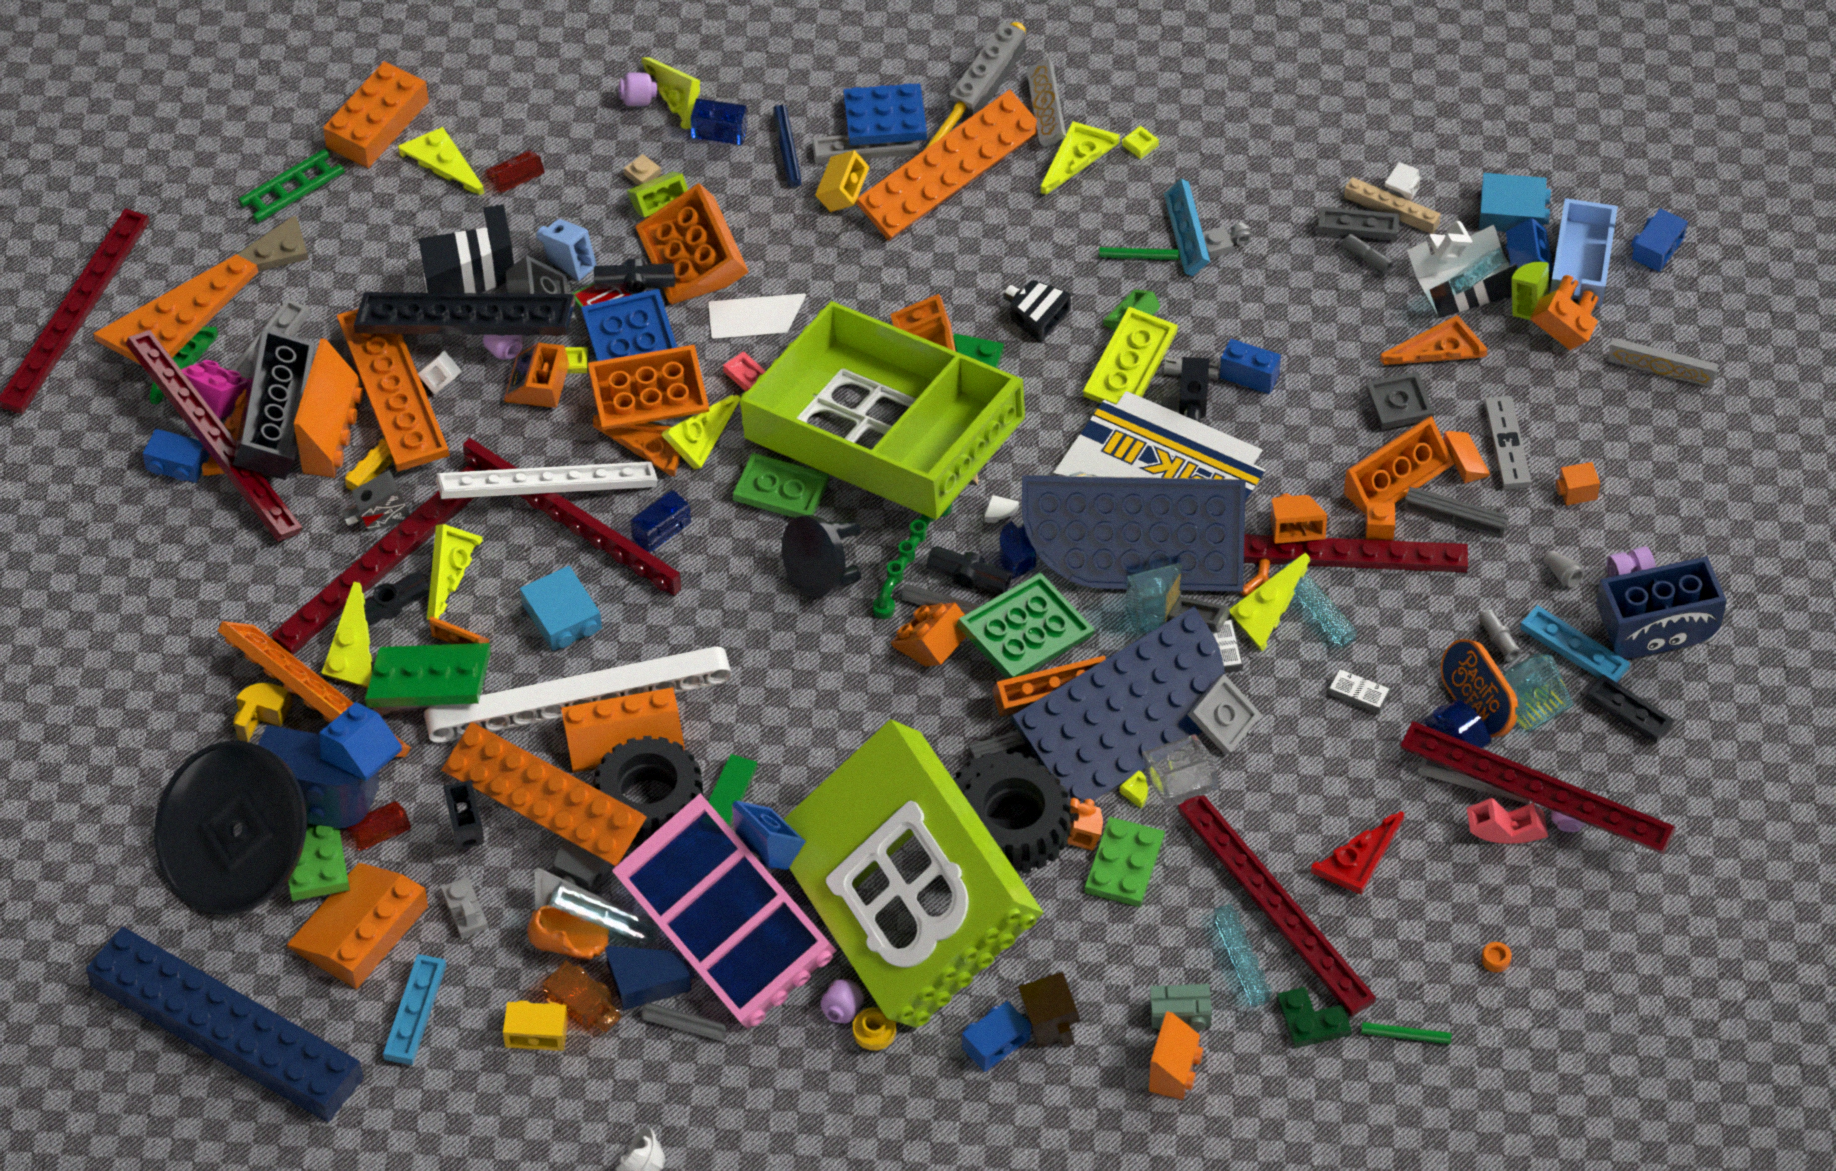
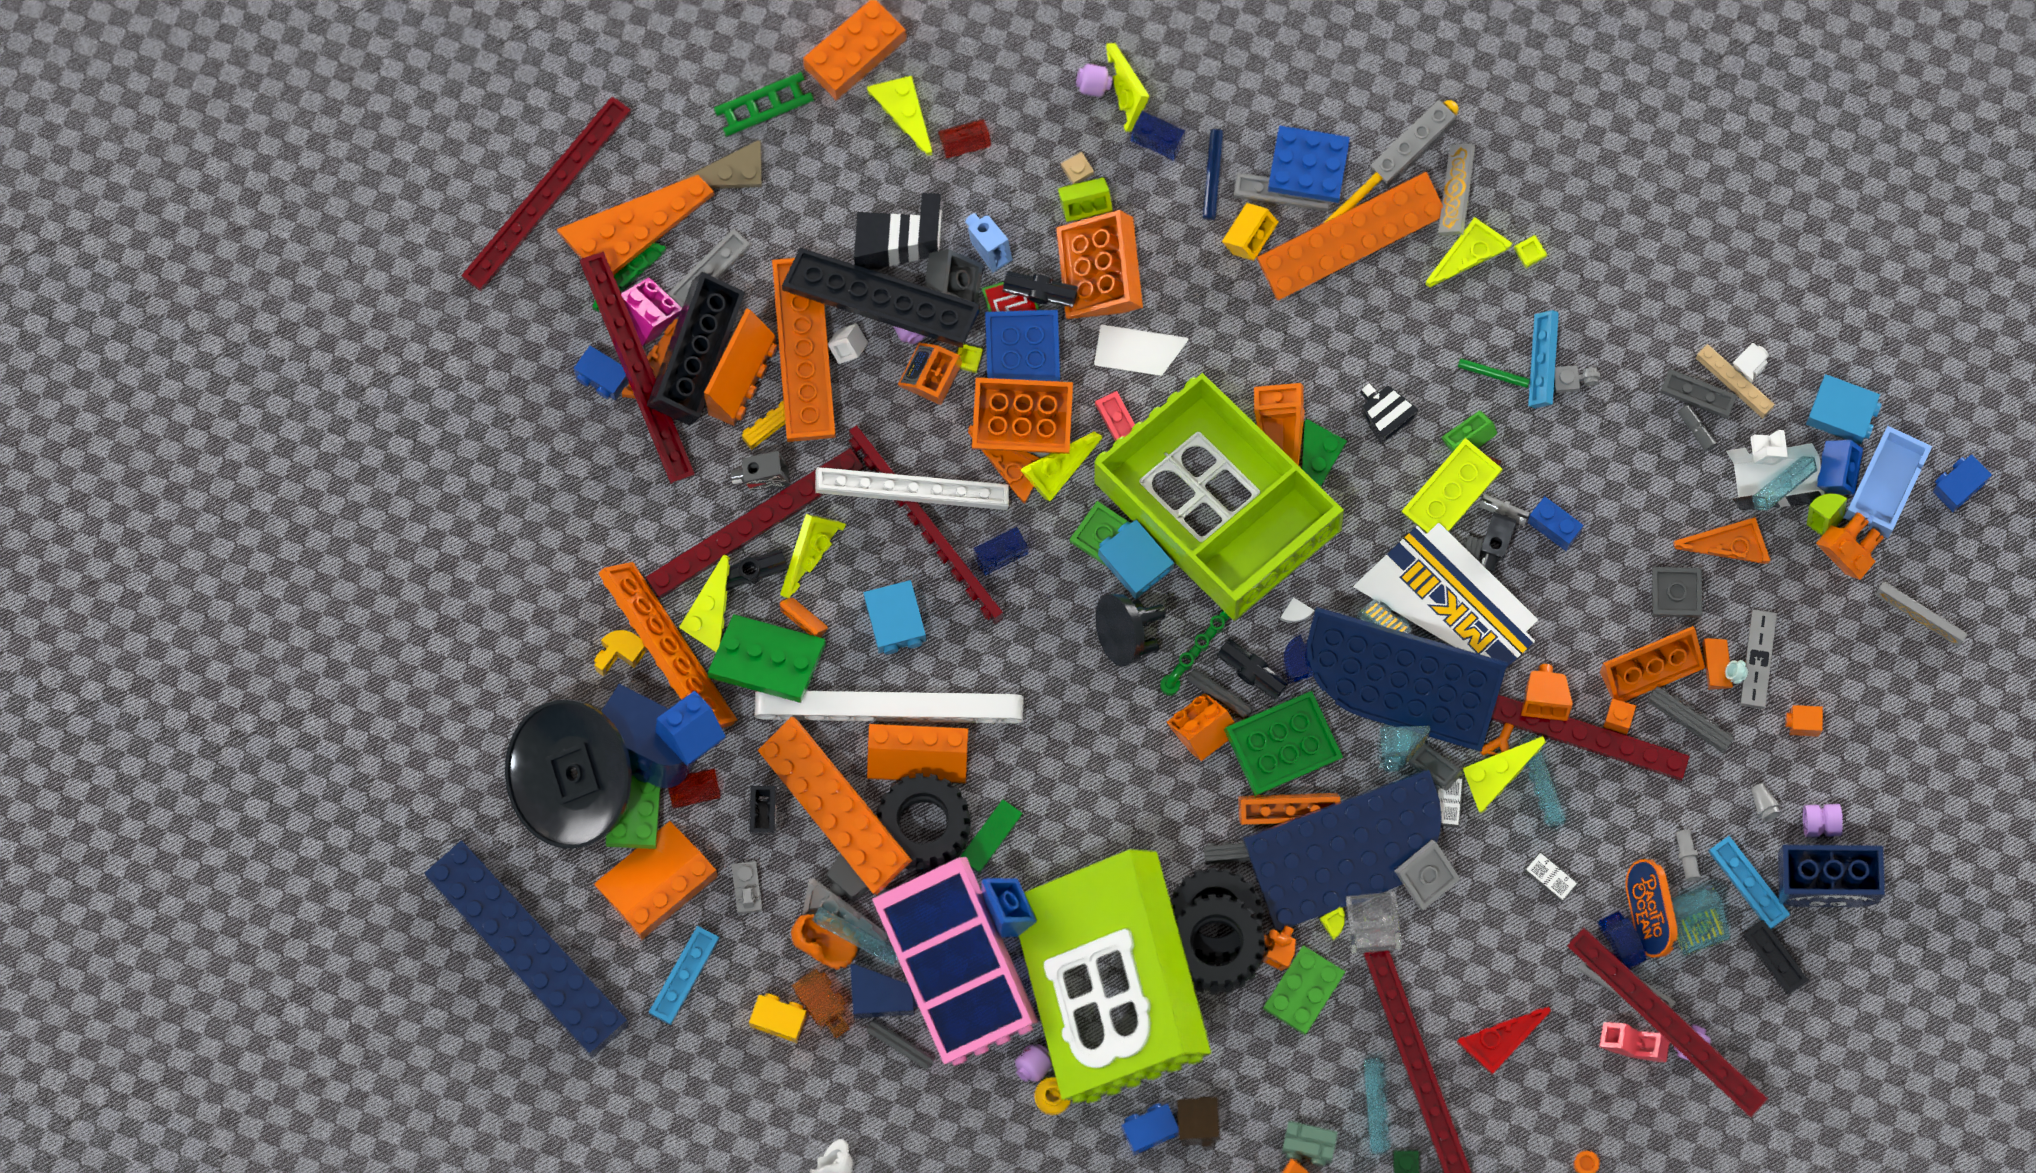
camera: 15 degrees right, 20 degrees up
none -> dark azure brick [1098,520,1174,599]
none -> light aqua plate [1725,660,1748,684]

